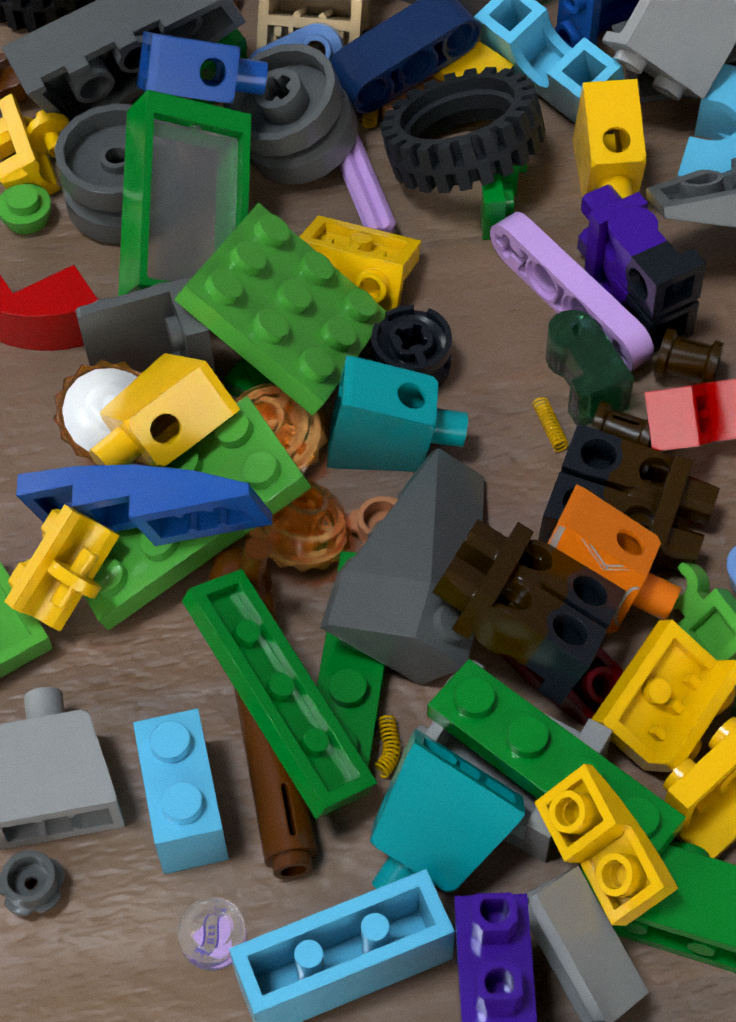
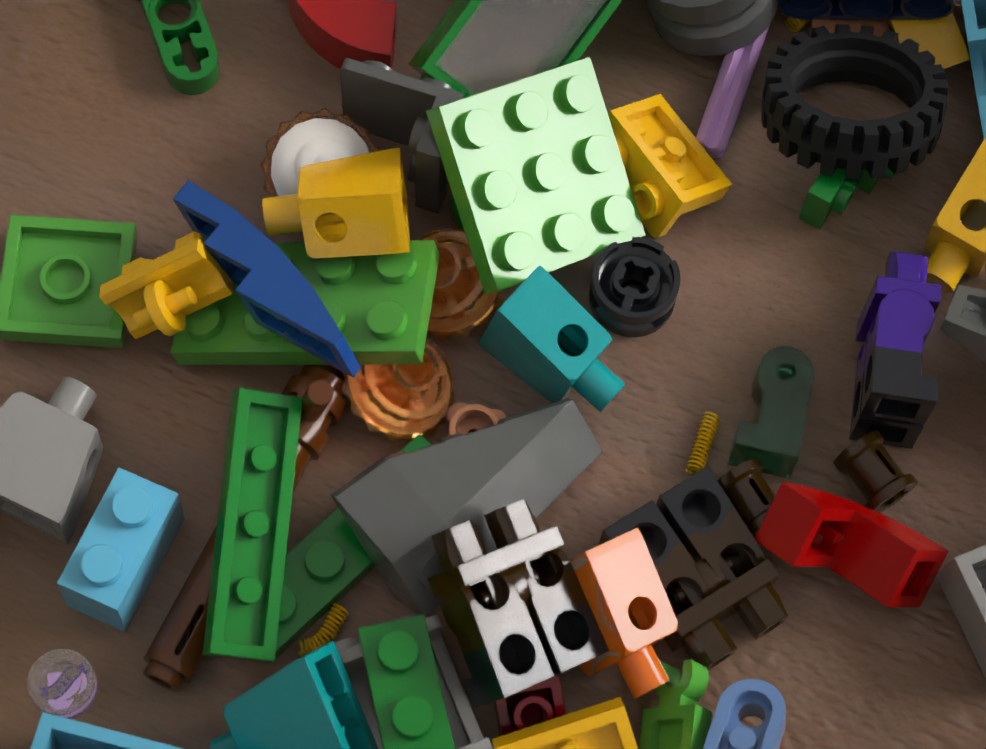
camera: 30 degrees right, 10 degrees up
lavender beam [490,211,654,374] -> none

